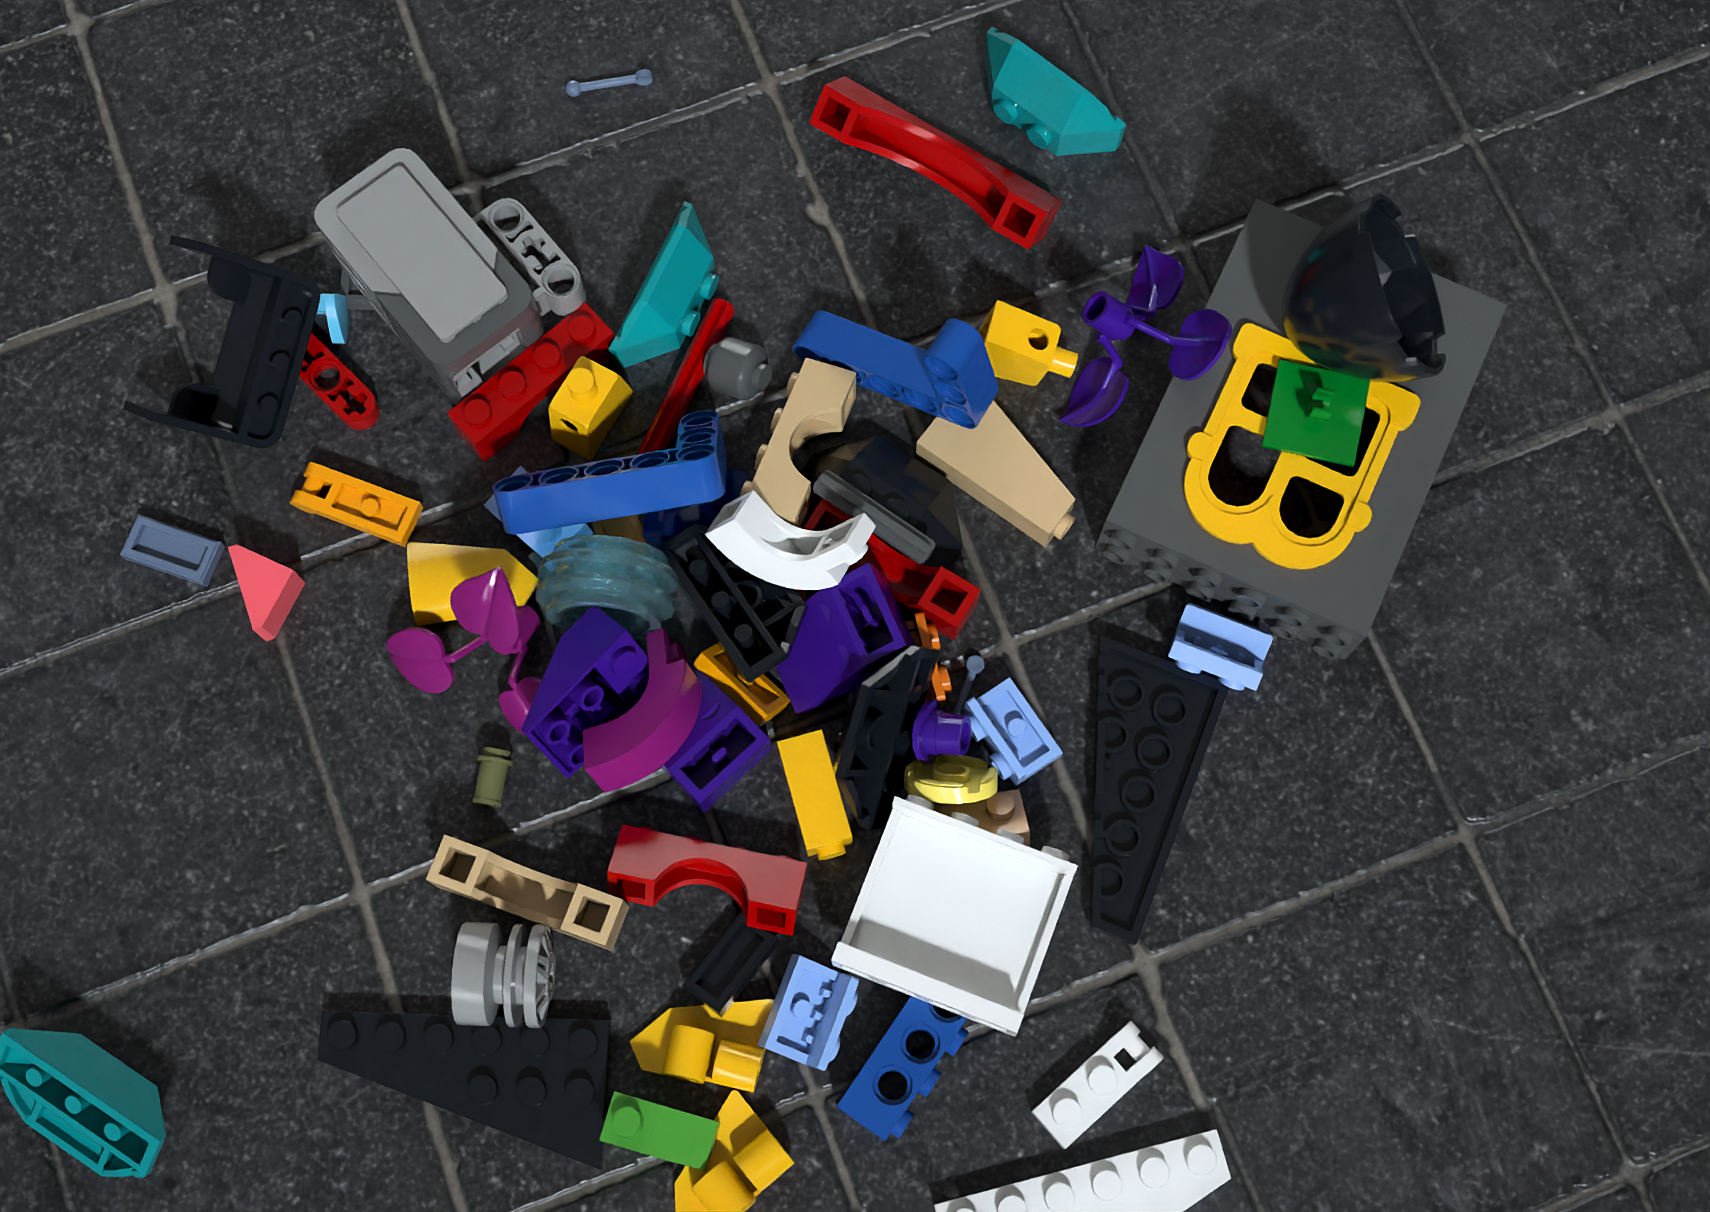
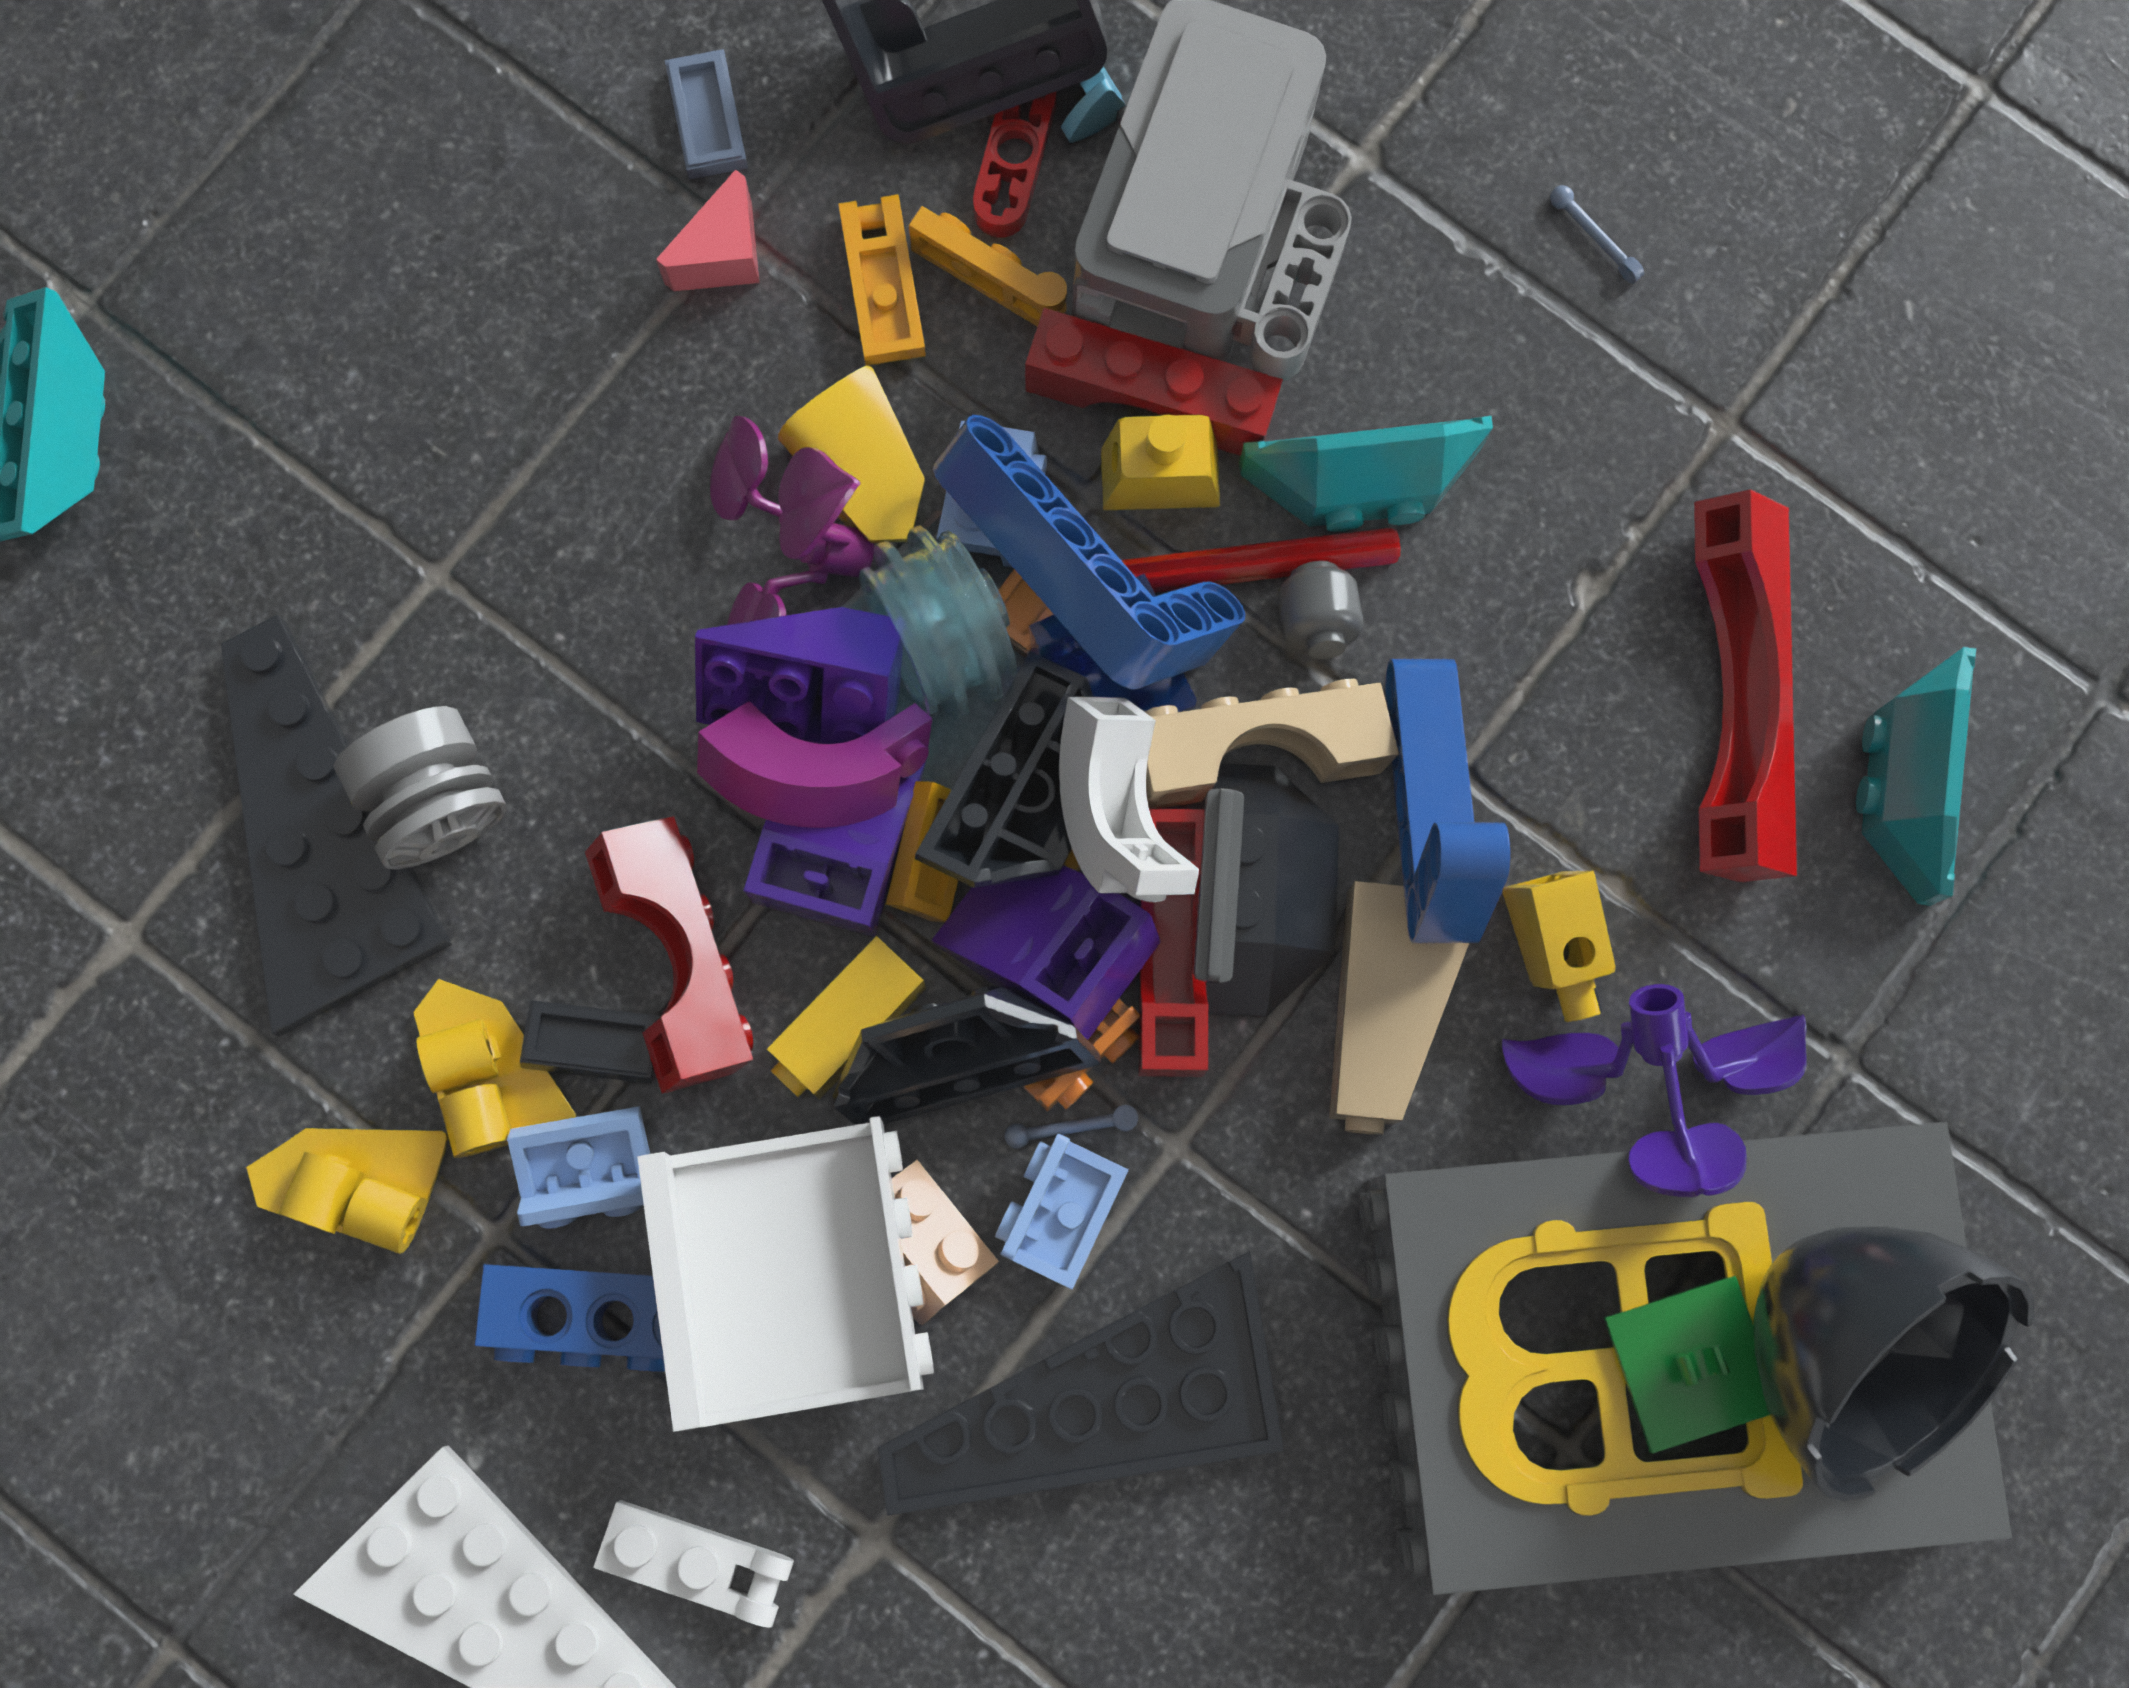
camera: 55 degrees right, 5 degrees up
tan arch [426,834,629,951] -> none
olive pin [472,747,514,807] -> none
bright green slope [599,1091,721,1171] -> none
light yellow tile [904,754,998,804] -> none
dark purple piece [912,699,971,765] -> none
light blue bracket [1168,603,1273,691] -> none
none -> light orange plate [909,206,1067,327]

